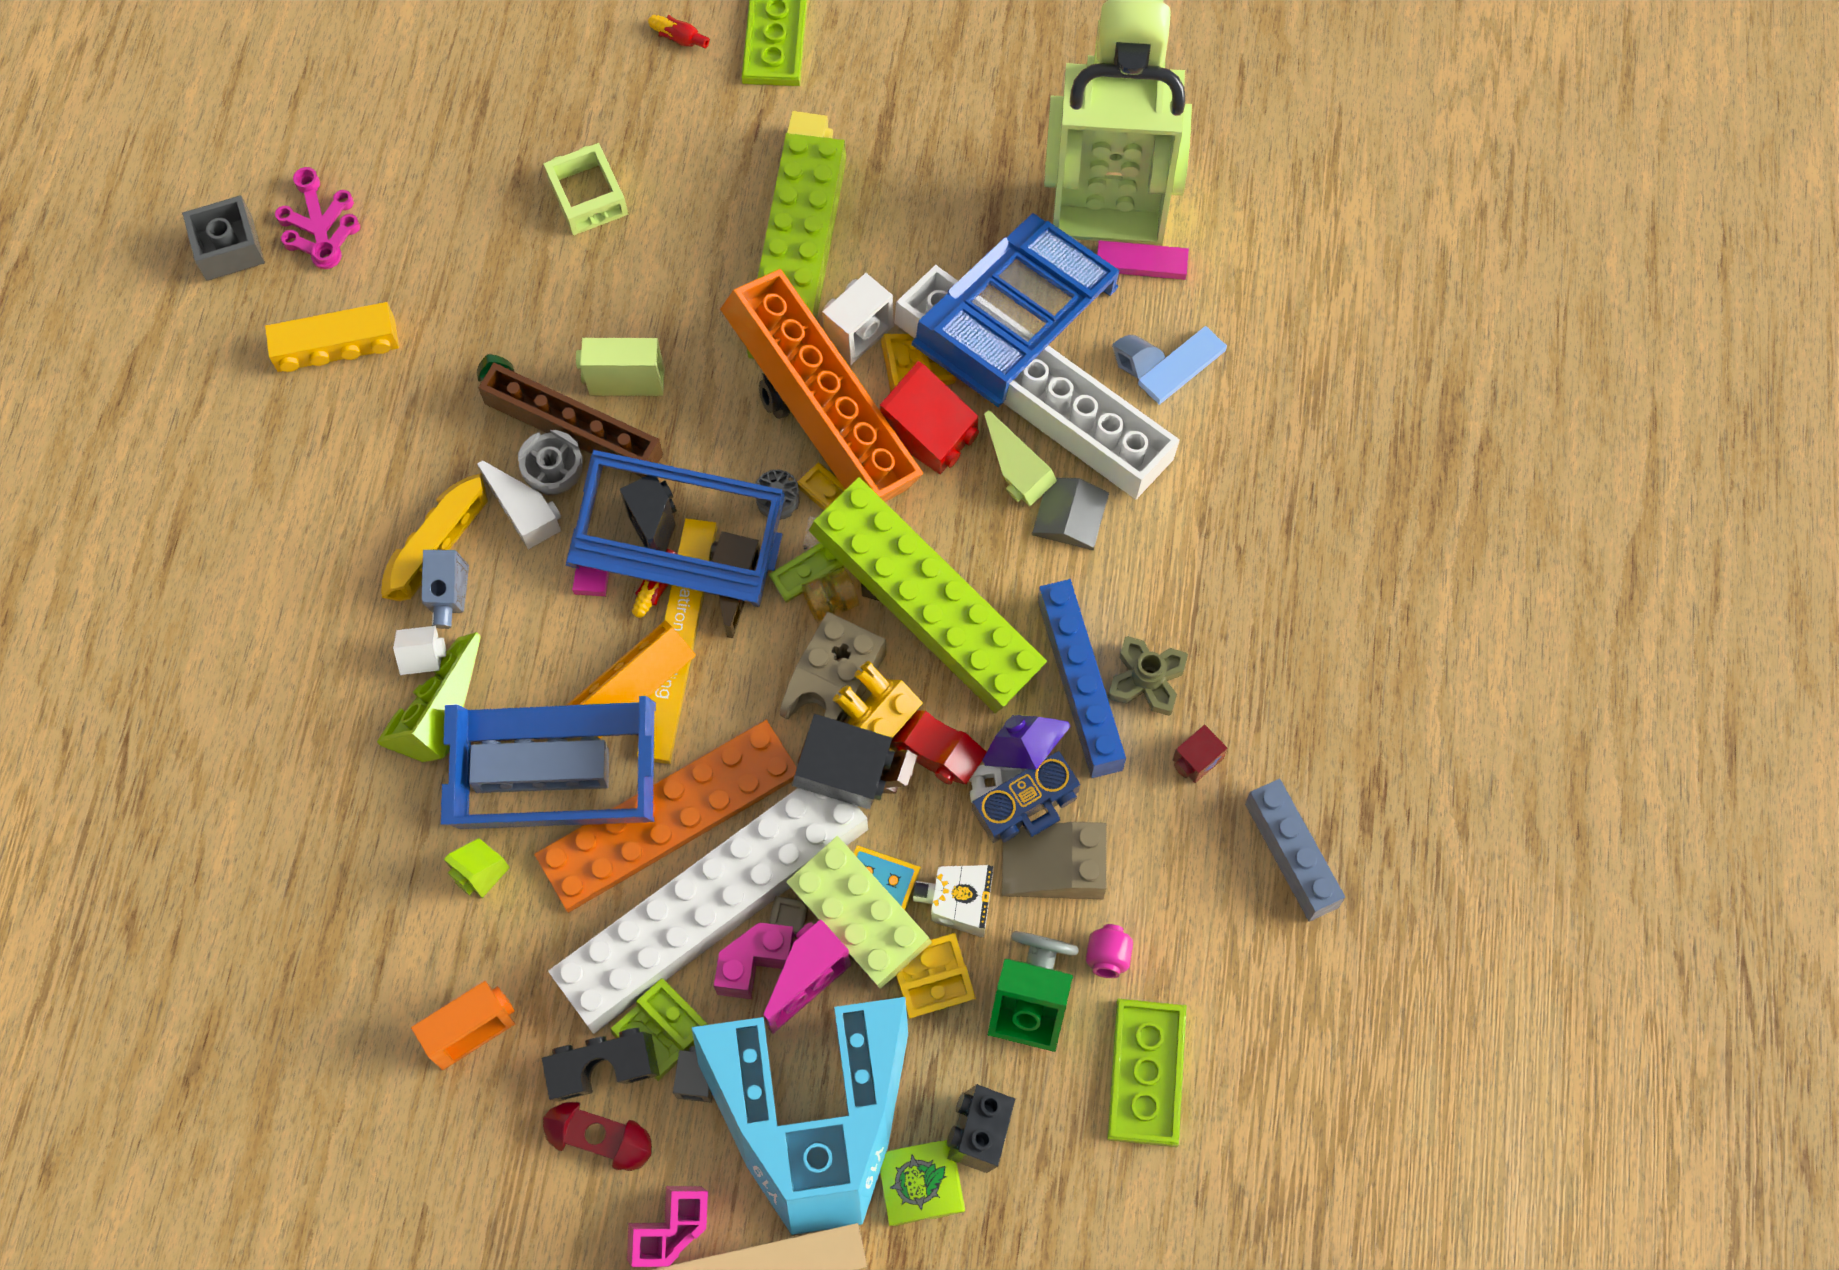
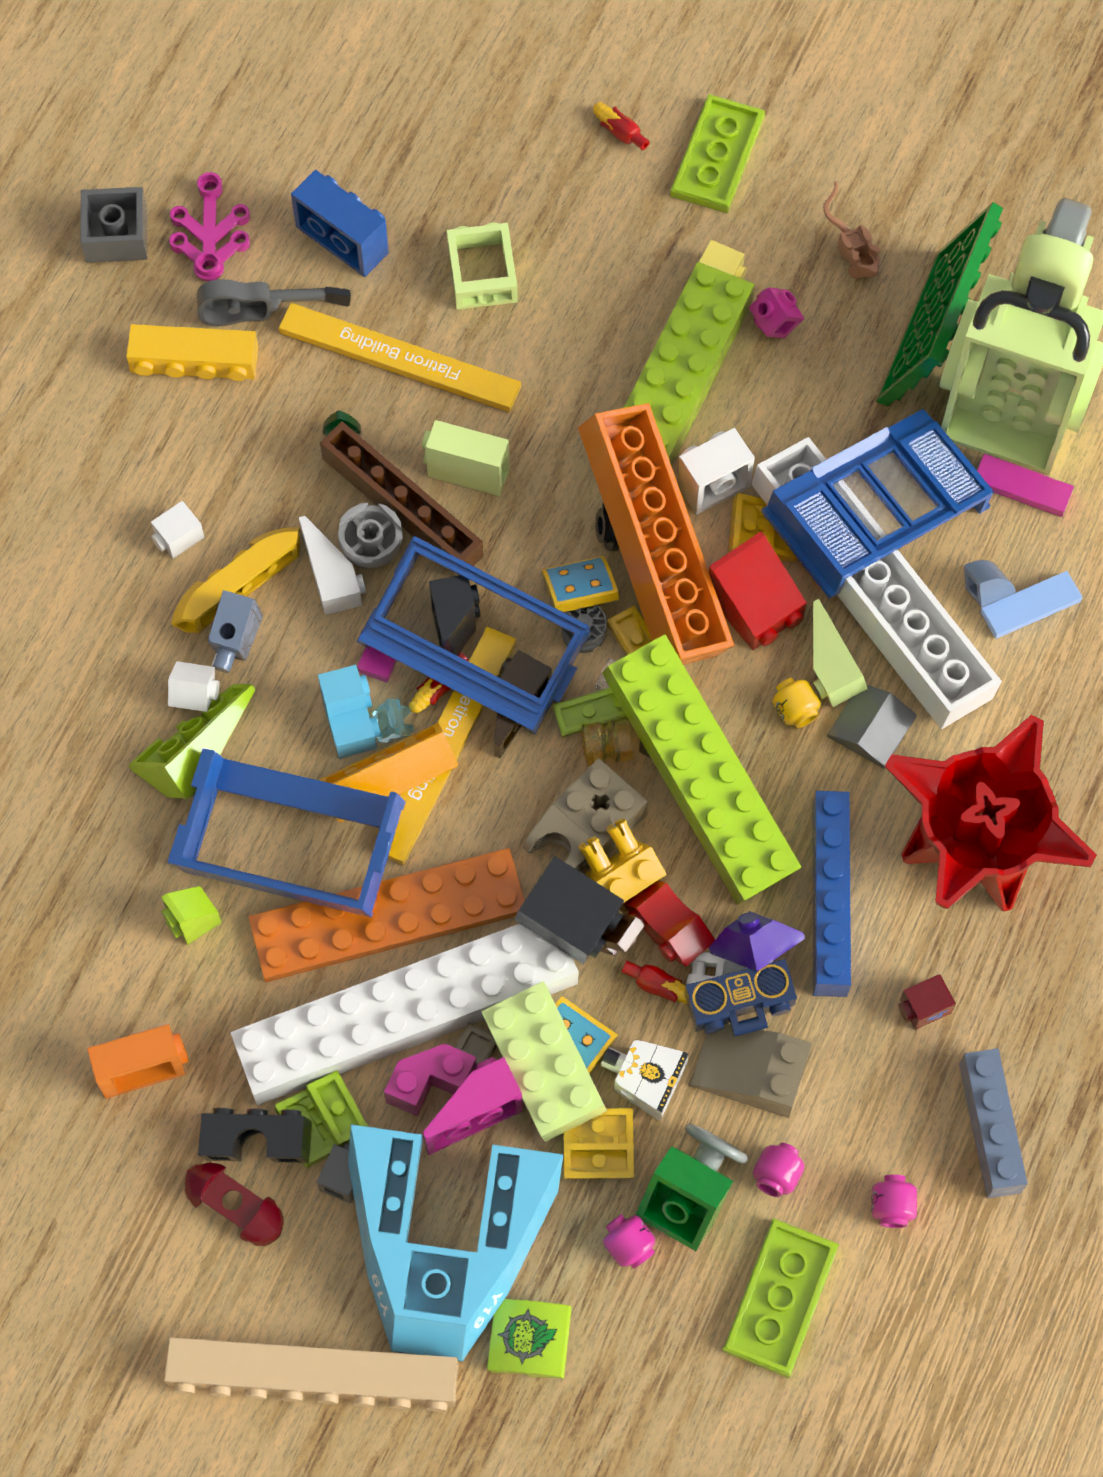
camera: 15 degrees right, 0 degrees up
sand blue brick [469,737,609,793] -> none
dark pink brick [627,1186,708,1267] -> none
black brick [947,1084,1015,1173] -> none
olive plant [1108,636,1188,716] -> none
none -> white brick [151,501,204,559]
none -> dark grey piece [196,279,351,327]
none -> yellow tile [279,303,521,413]
none -> blue brick [291,169,389,277]
none -> medium azure brick [318,665,381,759]
none -> clear light blue tile [373,698,414,743]
none -> slope [541,556,619,612]
none -> dark pink head [603,1214,655,1269]
none -> red piece [621,960,687,1004]
none -> dark pink brick [748,287,805,339]
none -> yellow head [772,678,821,728]
none -> nougat animal [823,181,880,279]
none -> dark pink head [871,1174,917,1228]
none -> green plate [876,202,1003,406]
none -> red piece [885,715,1097,912]

